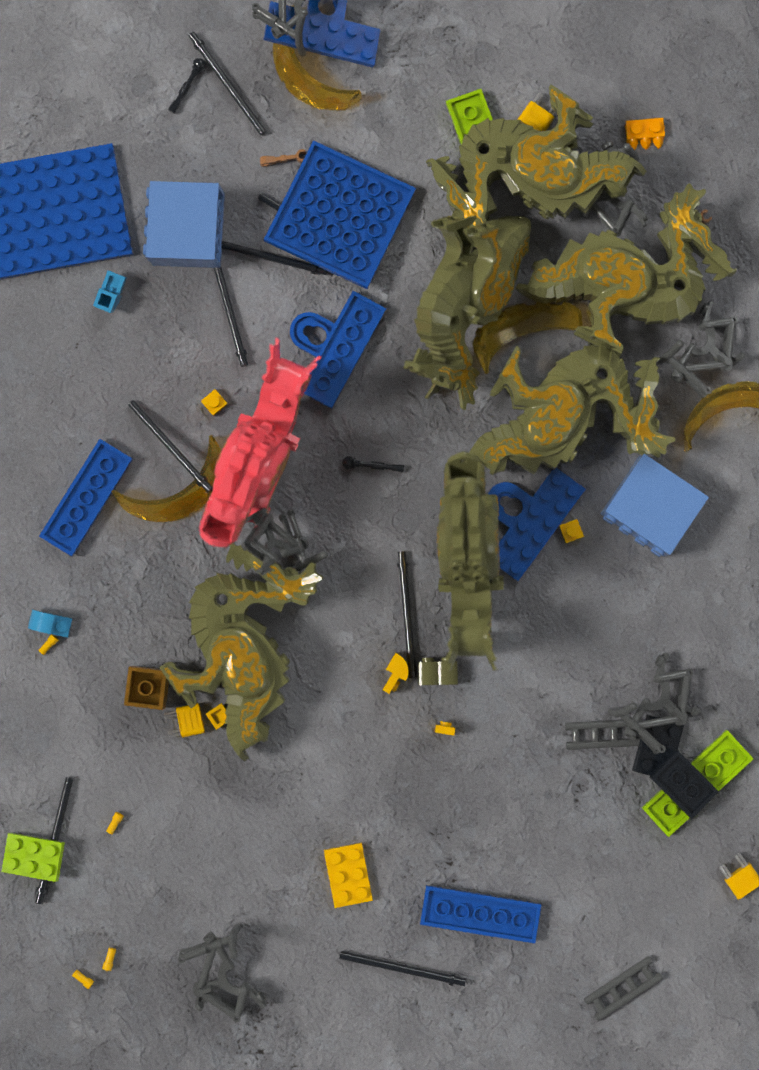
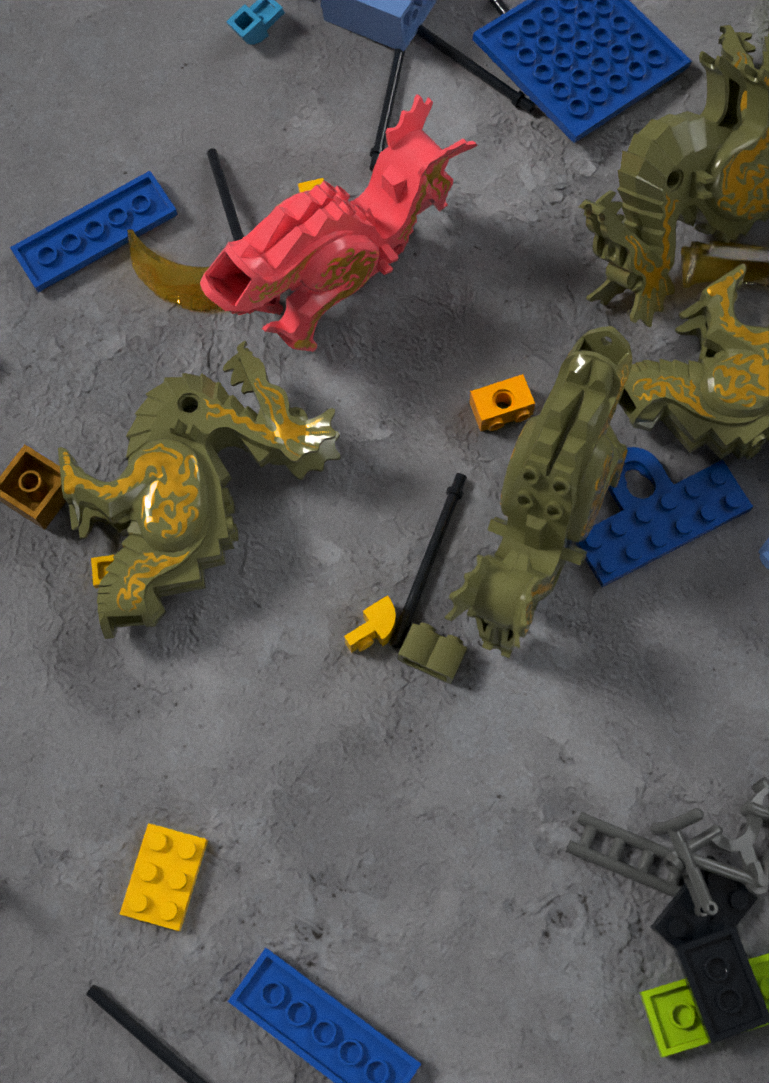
camera: 30 degrees right, 15 degrees down
yellow piece [164,703,205,738] -> none
dark grey piece [241,508,328,576] -> none
blue plate [290,291,386,409] -> none
black piece [342,456,404,472] -> none
yellow plate [434,721,455,736] -> none
yellow plate [559,519,584,544] -> none
none -> light orange brick [469,374,535,431]

